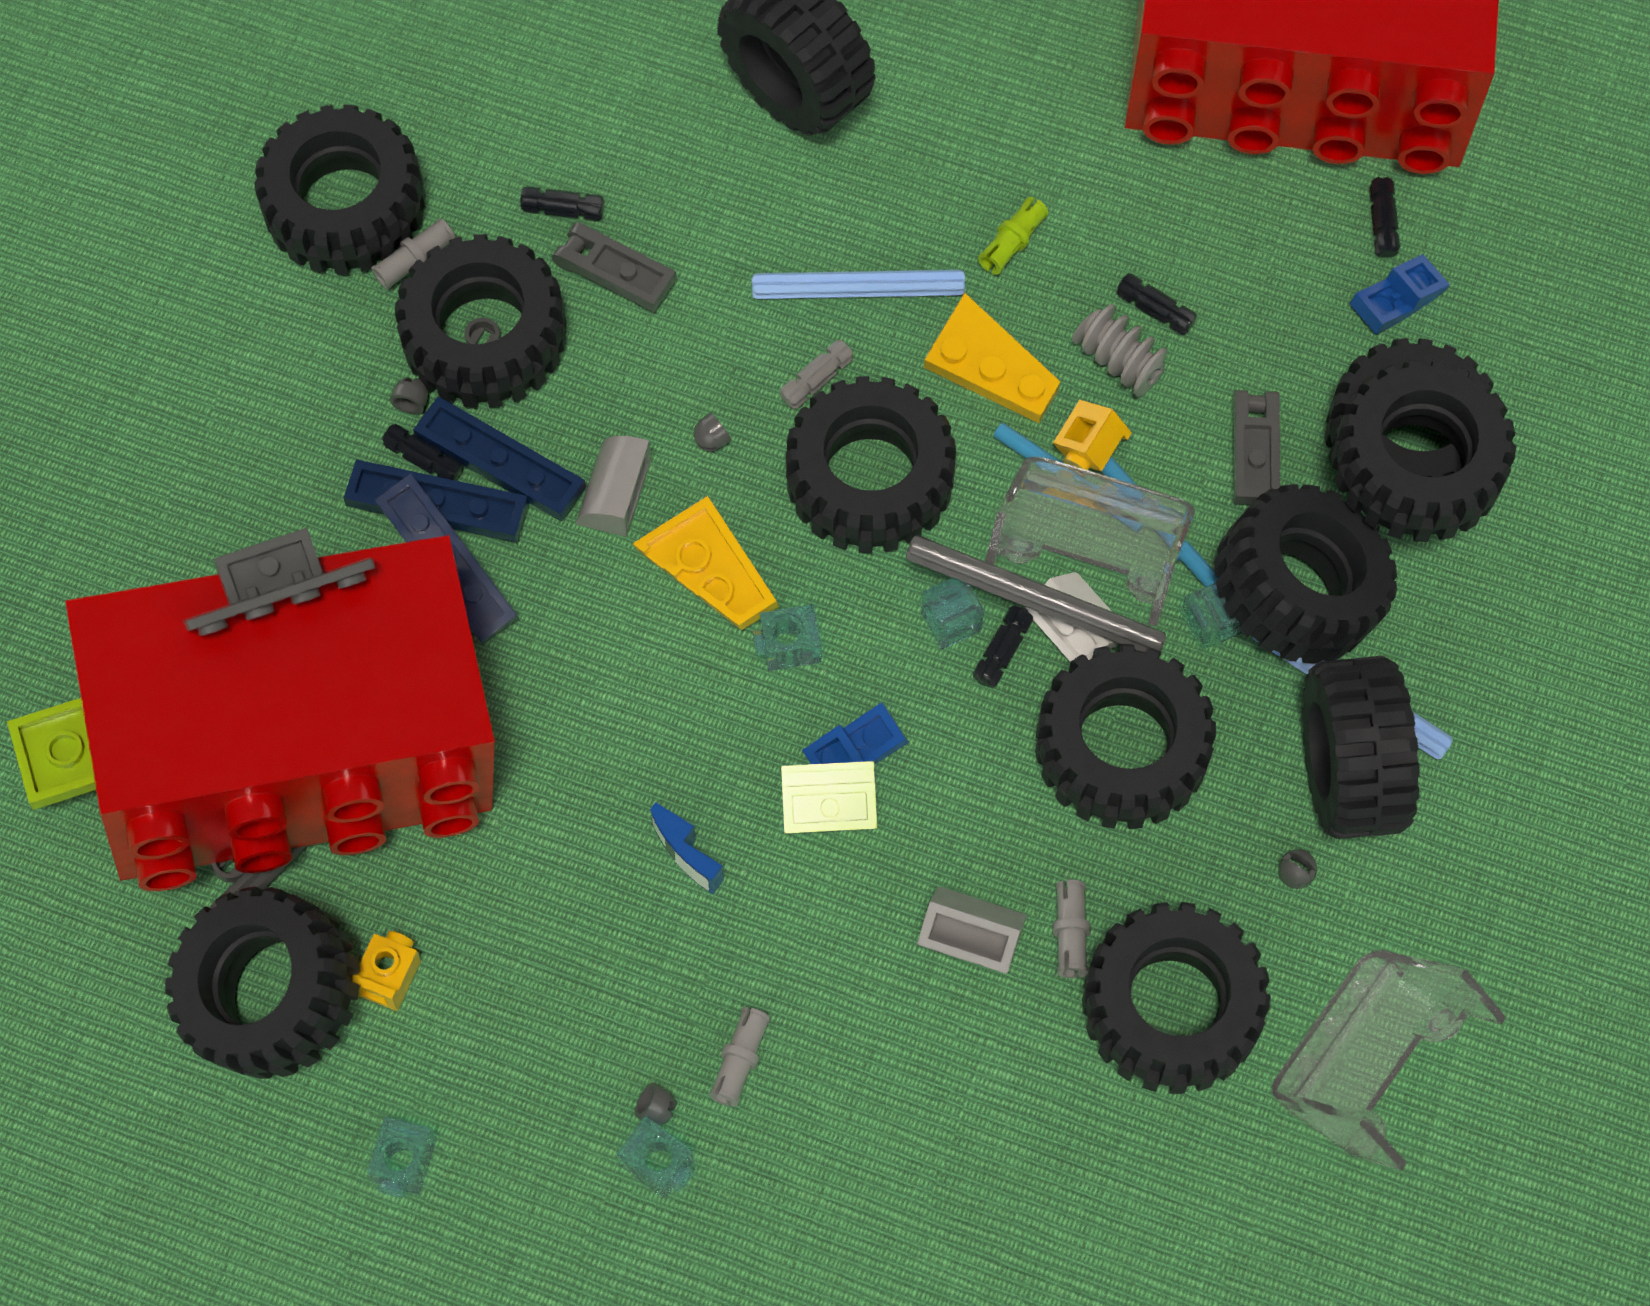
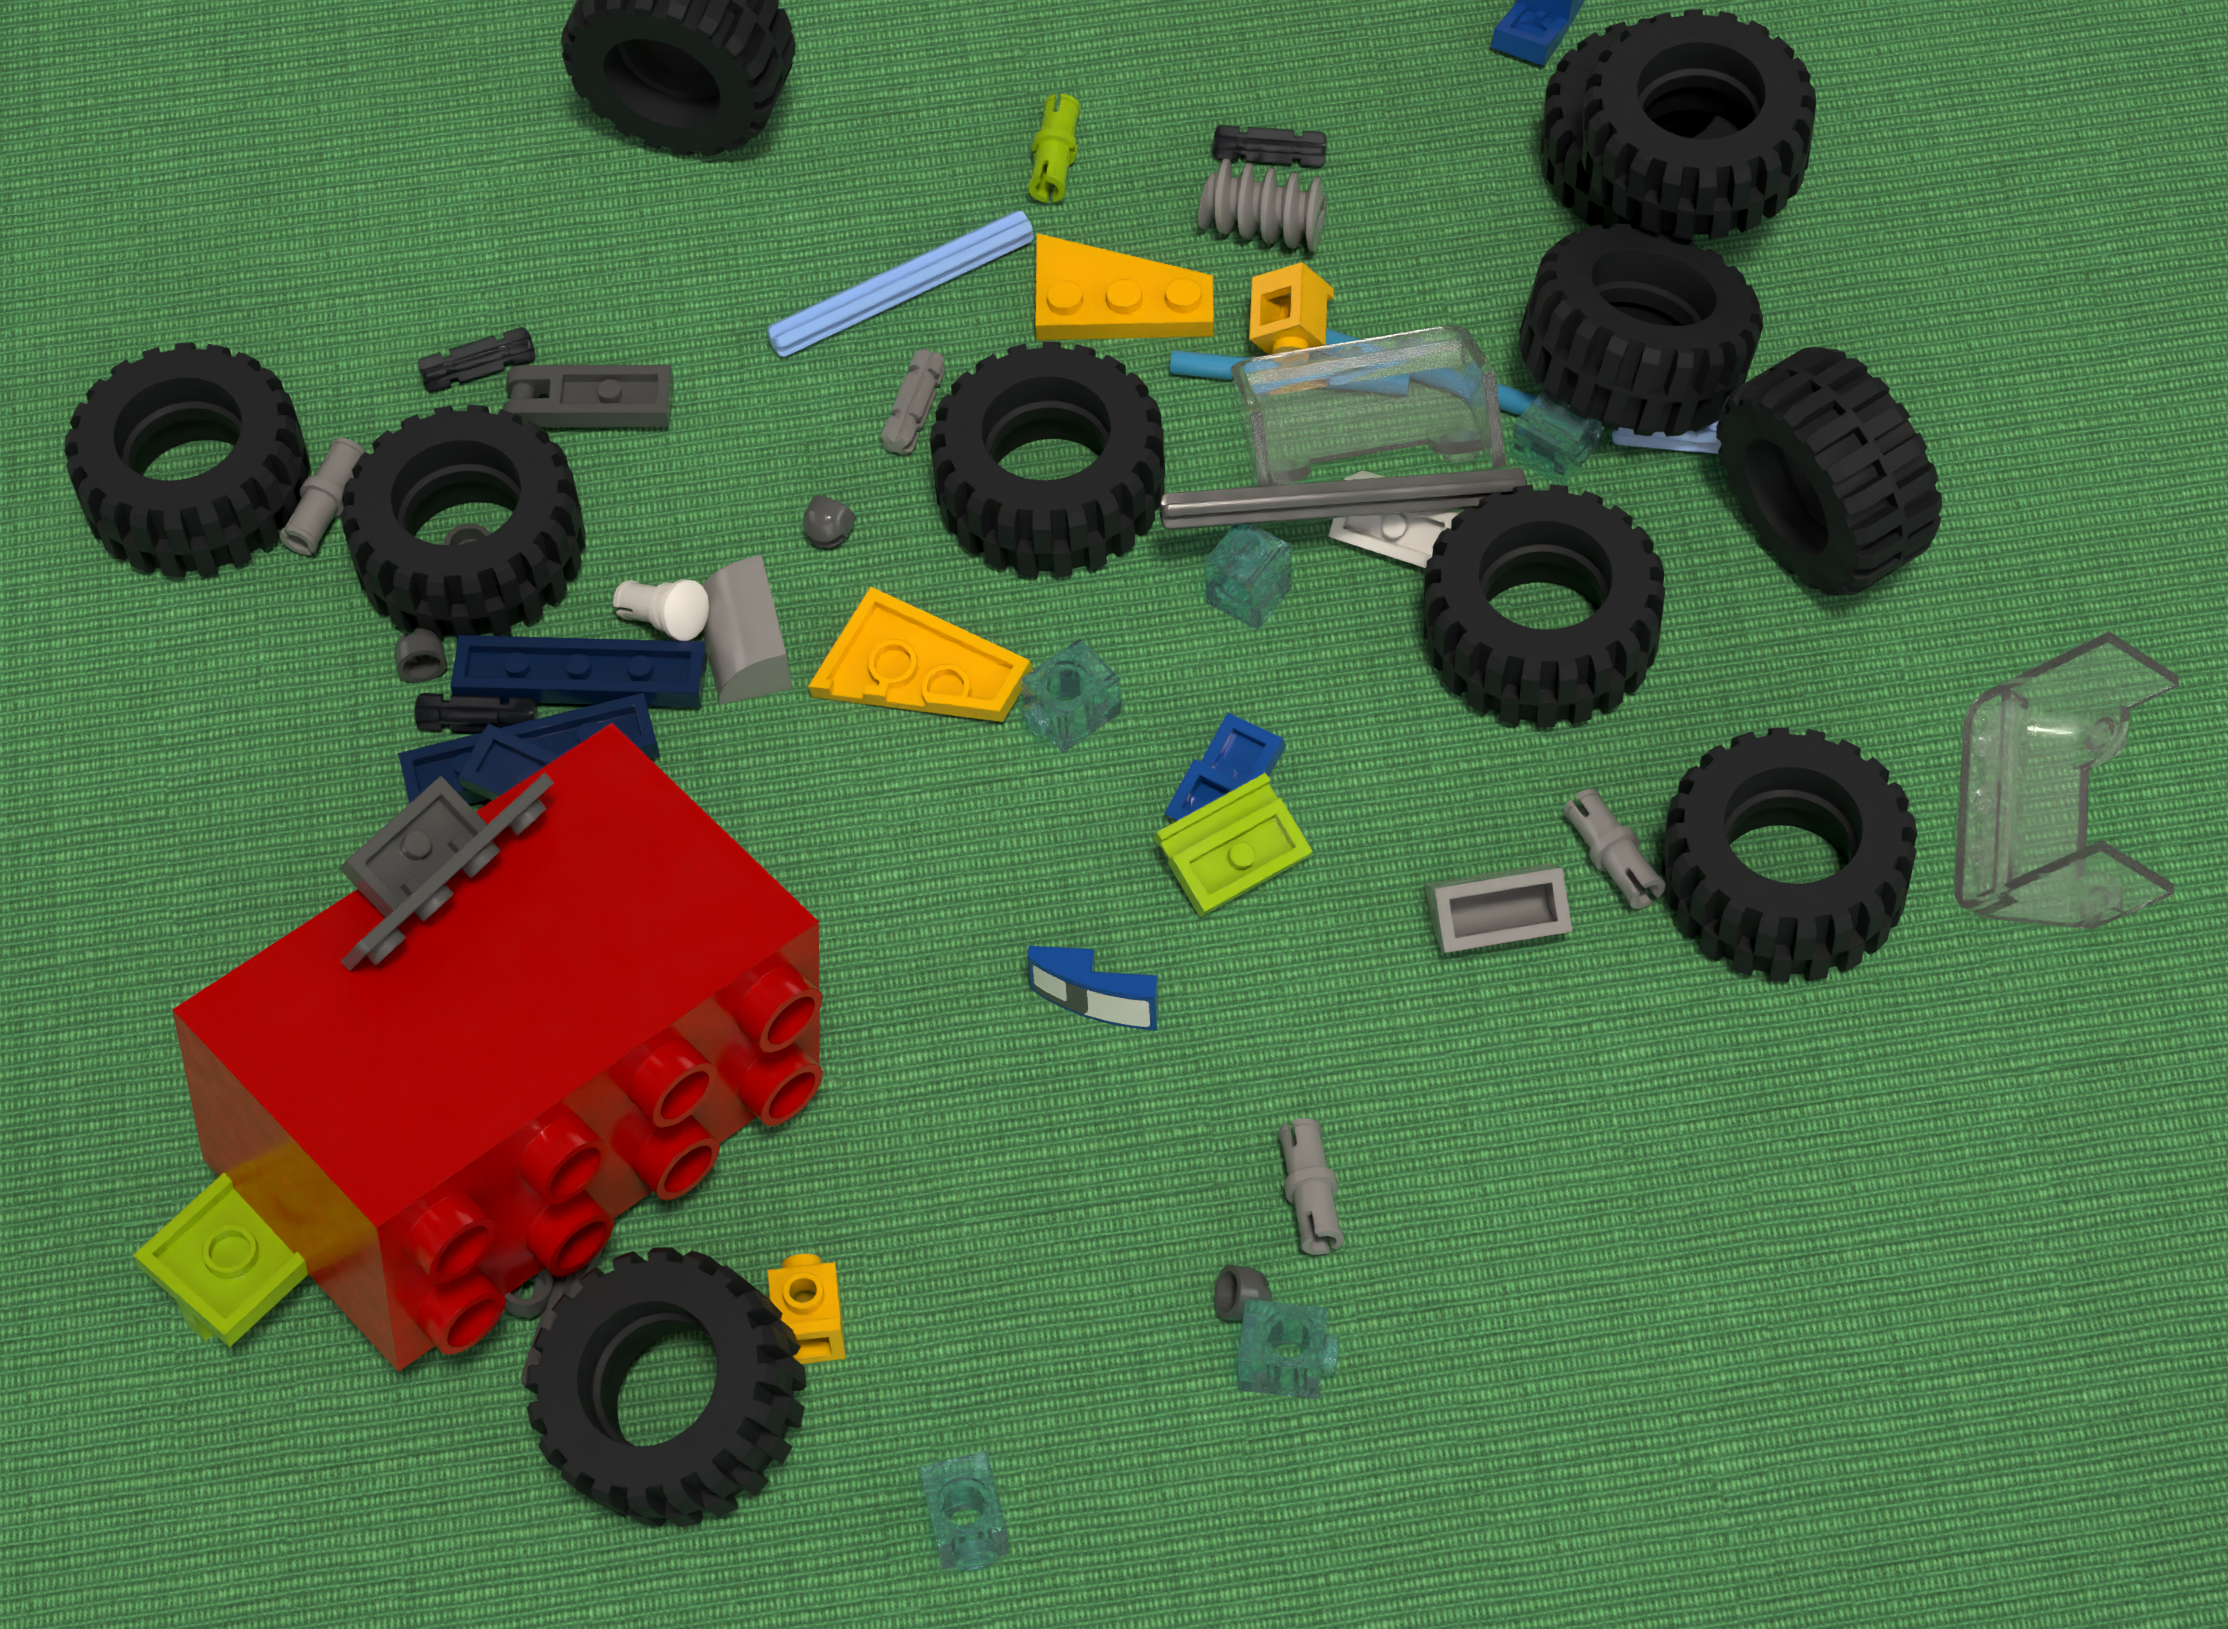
camera: 25 degrees left, 10 degrees down
black axle [973,605,1033,688] -> none
dark grey plate [1232,390,1280,504] -> none
dark grey hinge [1278,849,1317,889] -> none
none -> white pin [613,579,710,641]

